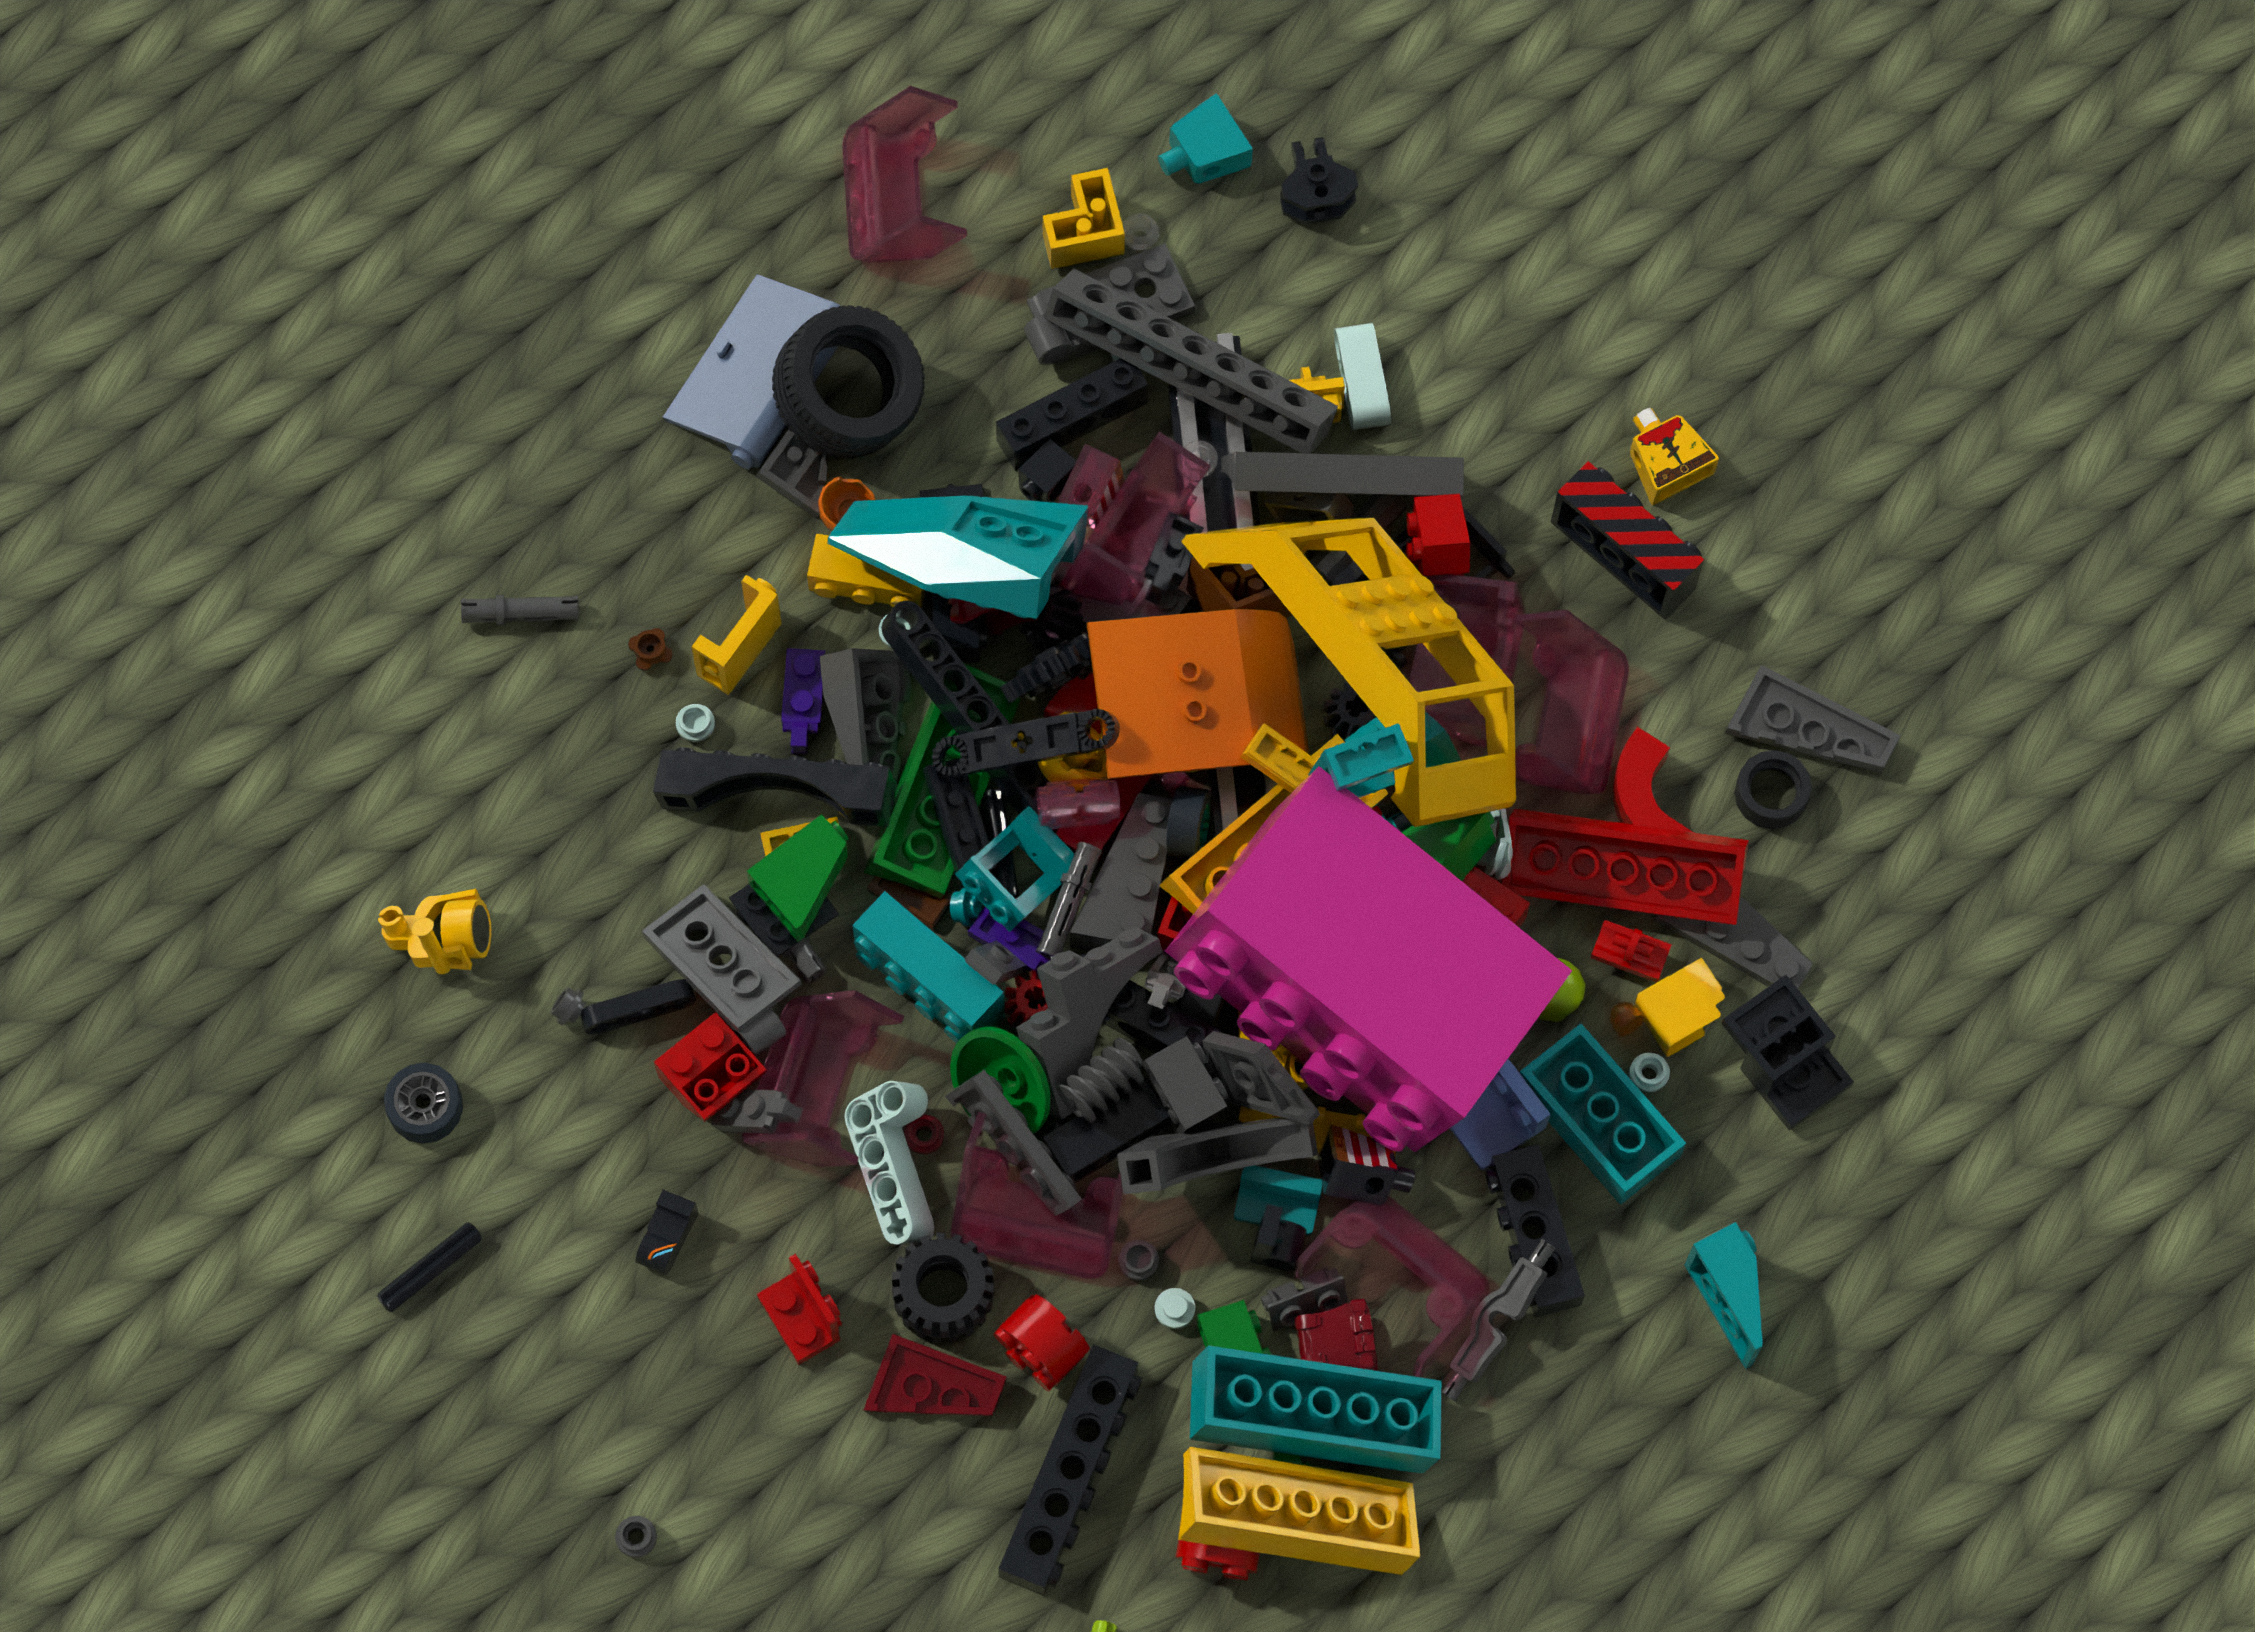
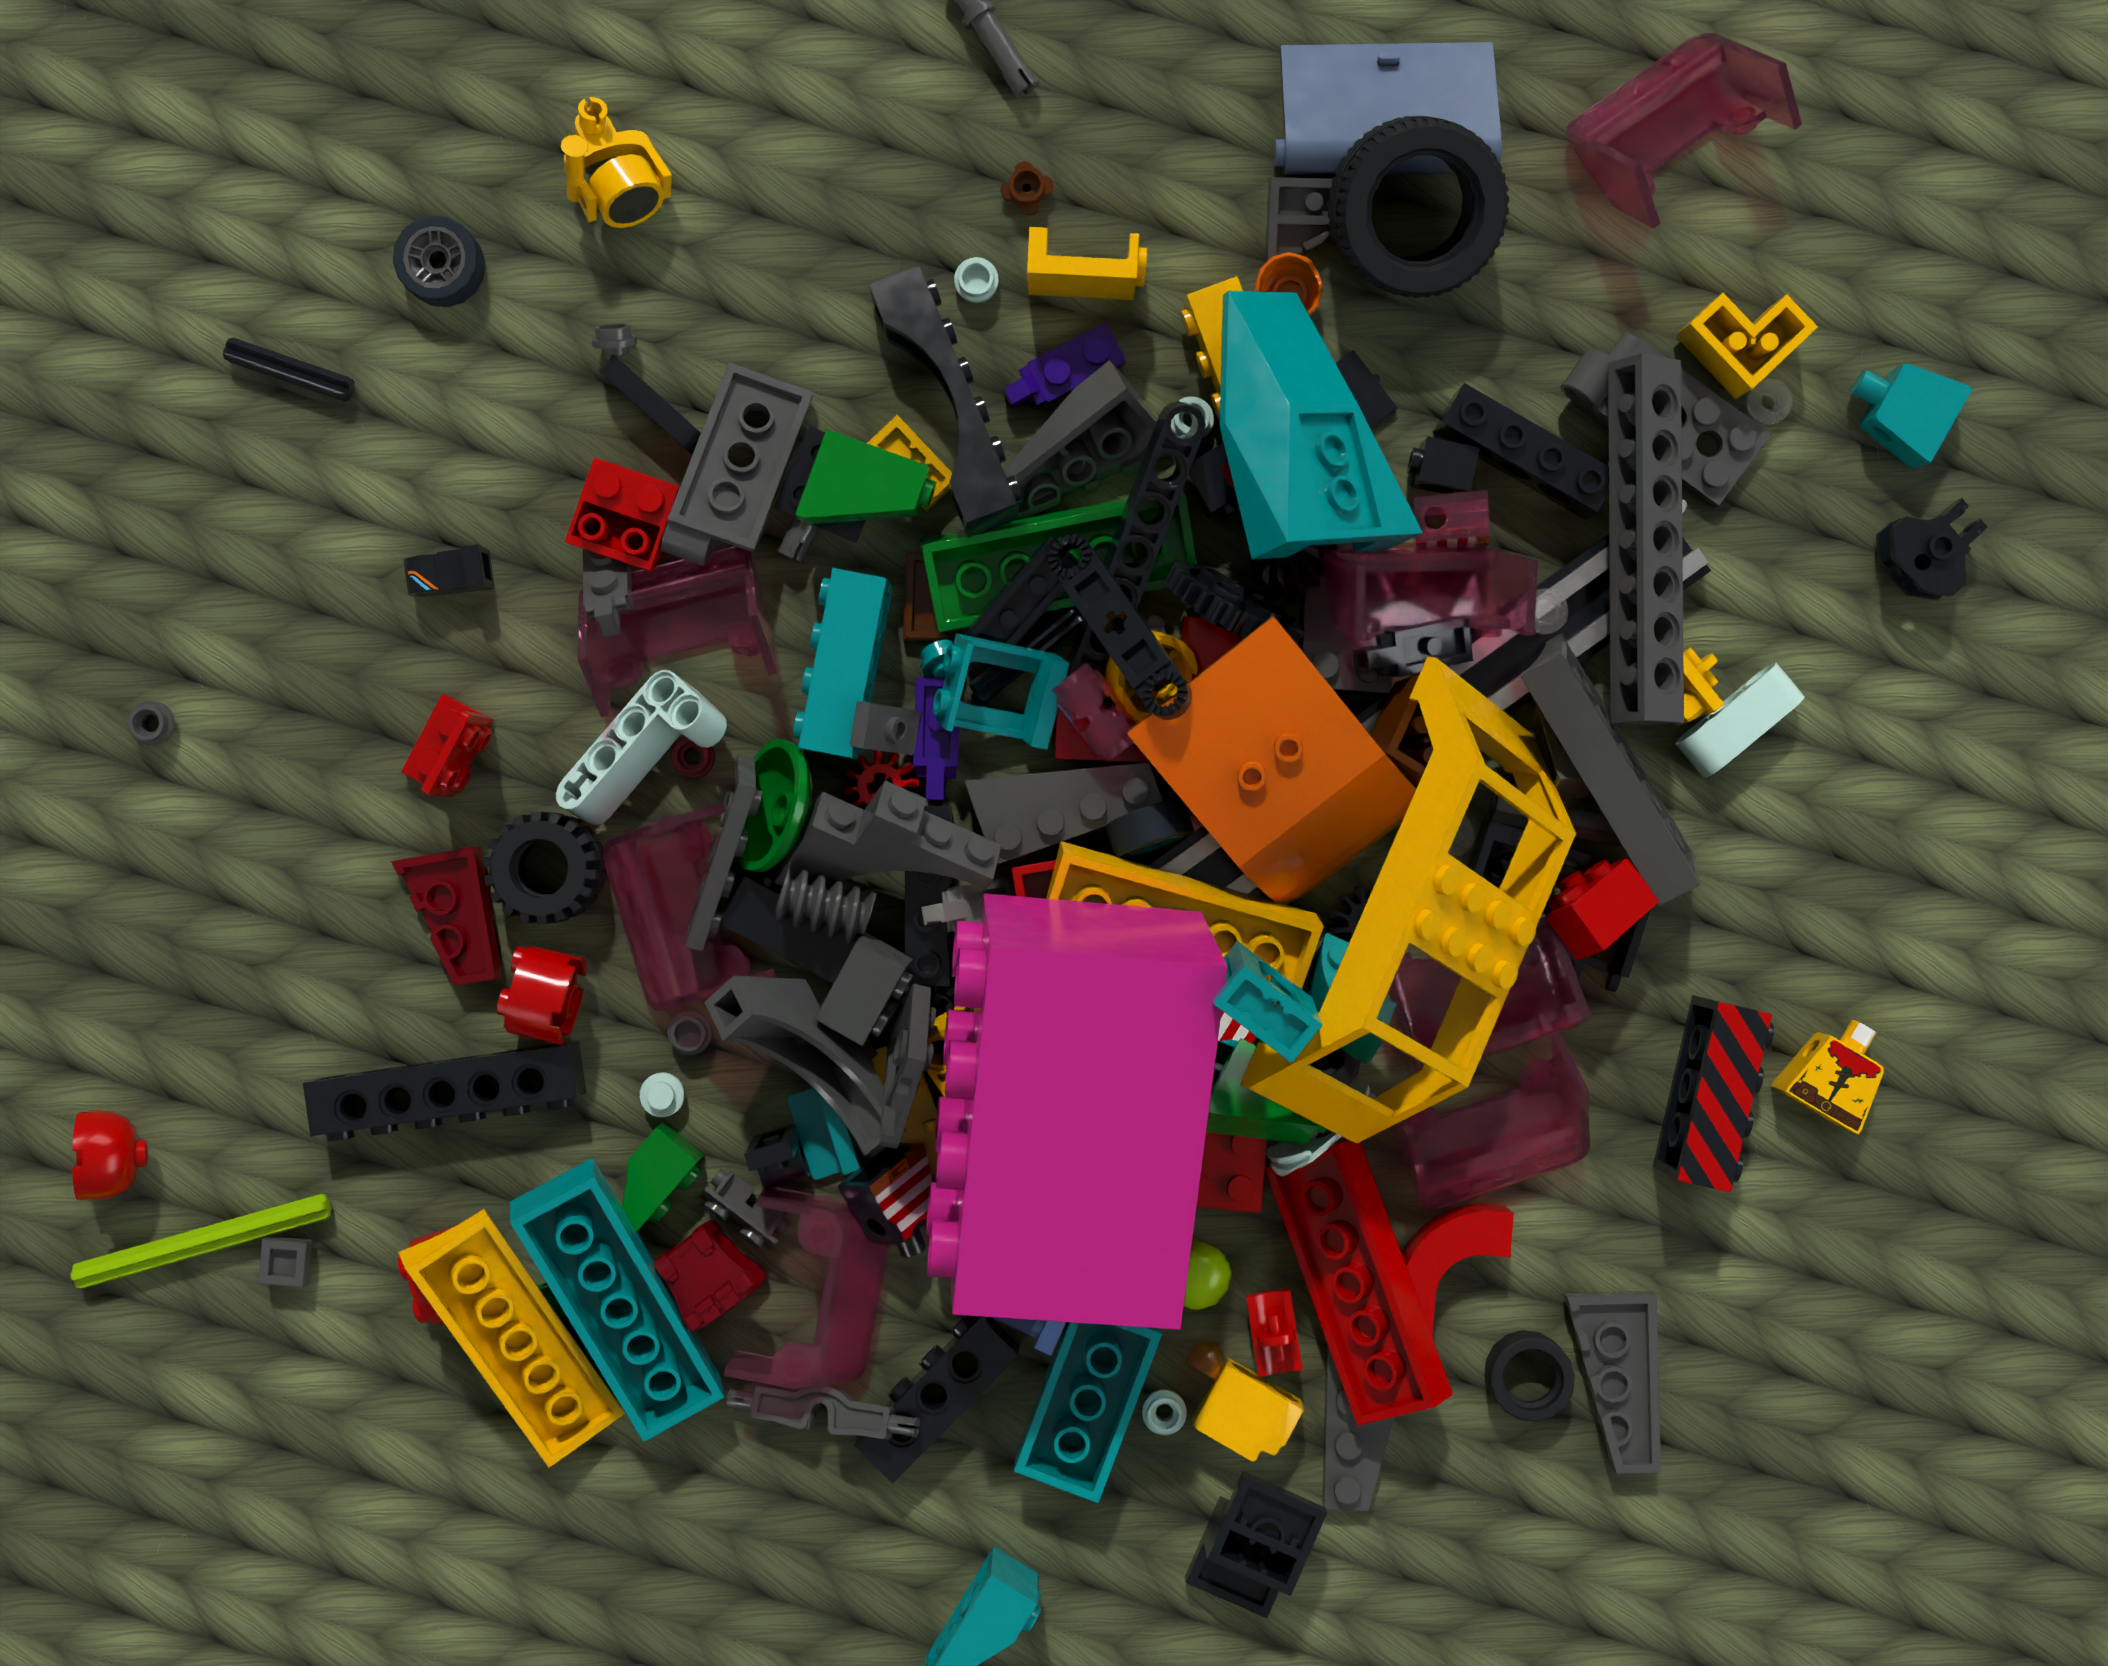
camera: 55 degrees right, 20 degrees up
dark grey pin [1035,842,1102,959] -> none
yellow plate [1241,723,1317,793] -> none

